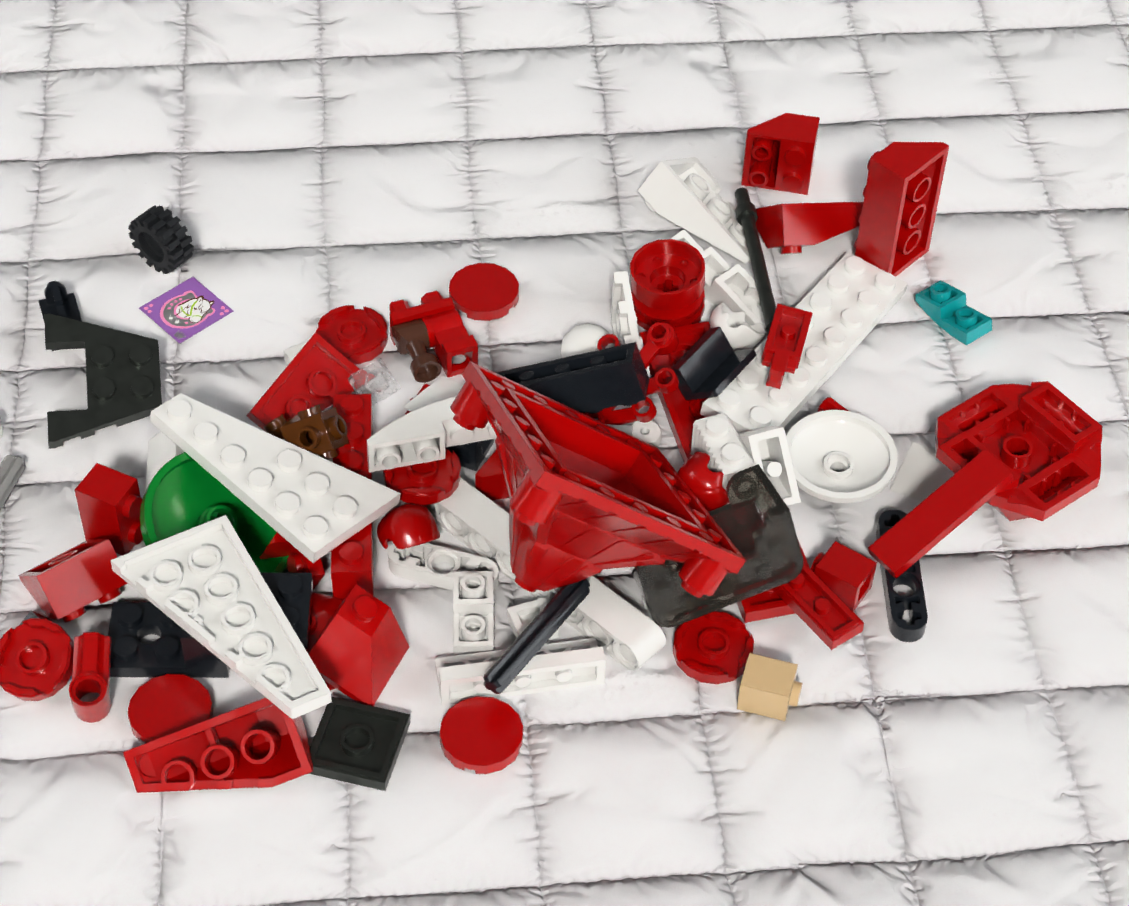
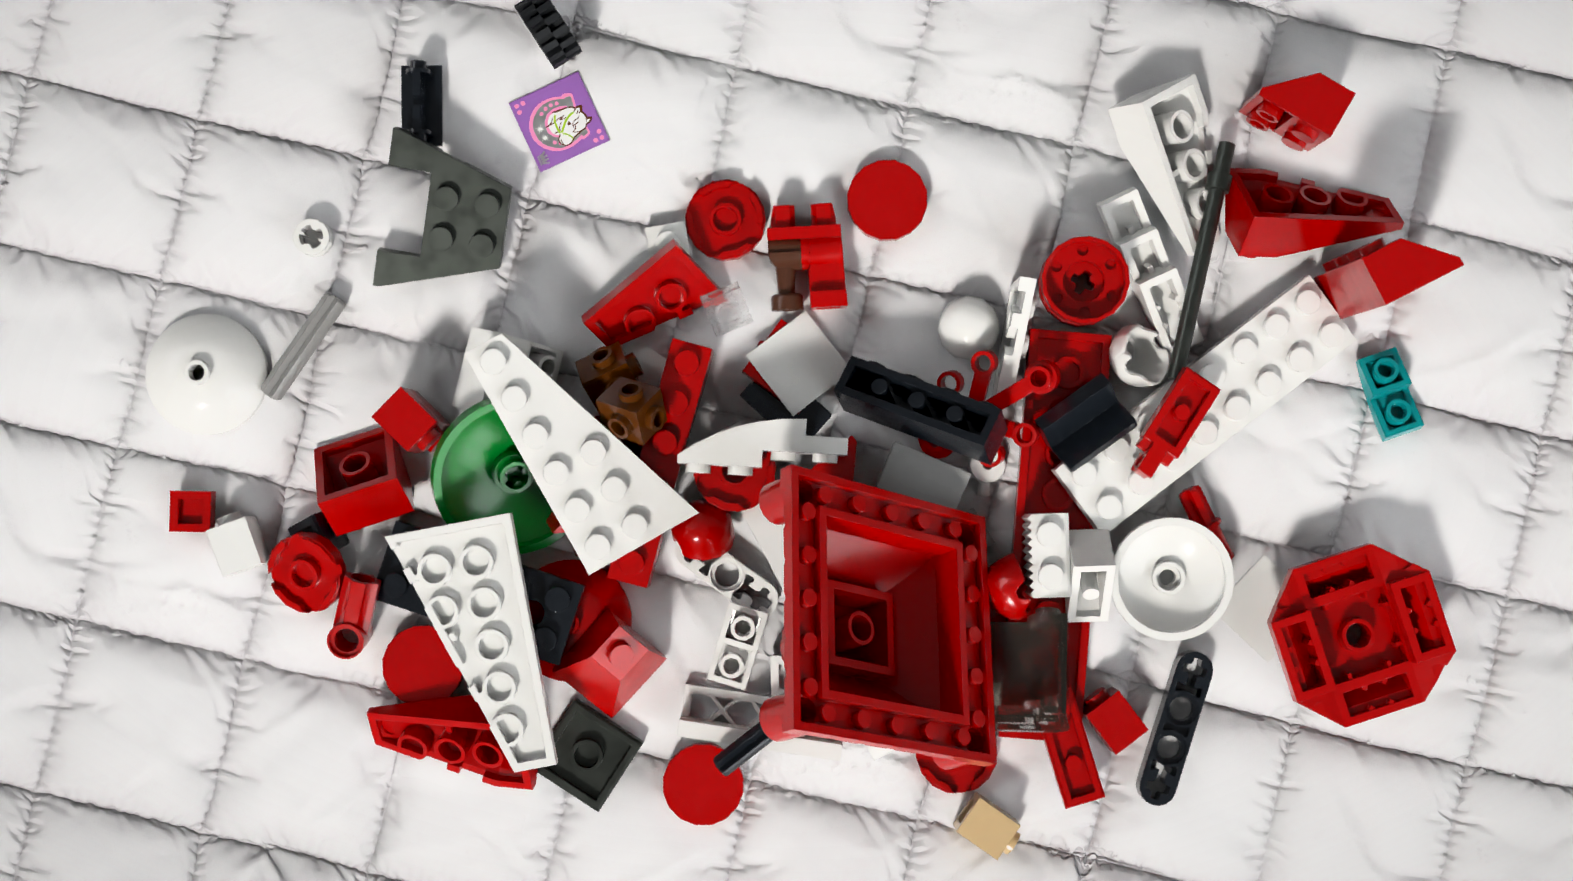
camera: 20 degrees right, 40 degrees up
red tile [868,449,1014,579] -> none

